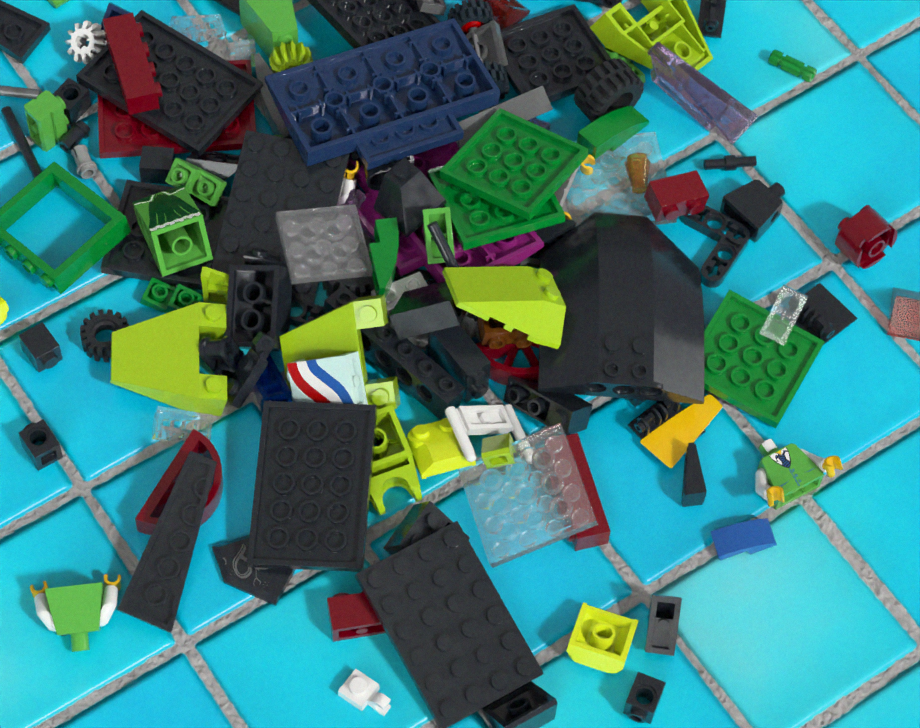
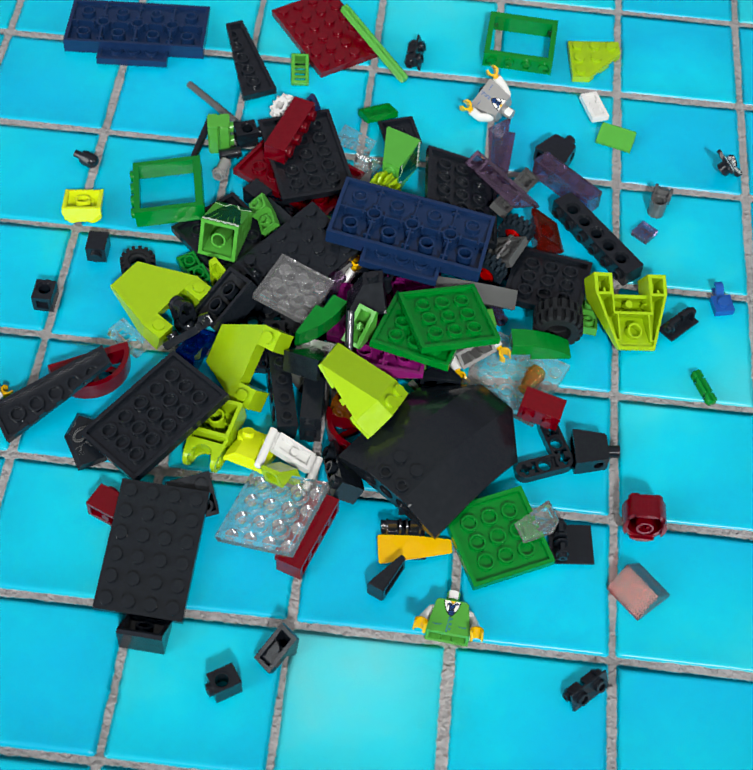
camera: 40 degrees right, 5 degrees down
panel [287,351,368,405] -> none
white plate [338,669,391,716] -> none
neon yellow slope [567,602,639,673] -> none
wedge [647,42,758,145] -> none
black bar [703,155,757,171] -> none
blue slope [710,518,777,560] -> none

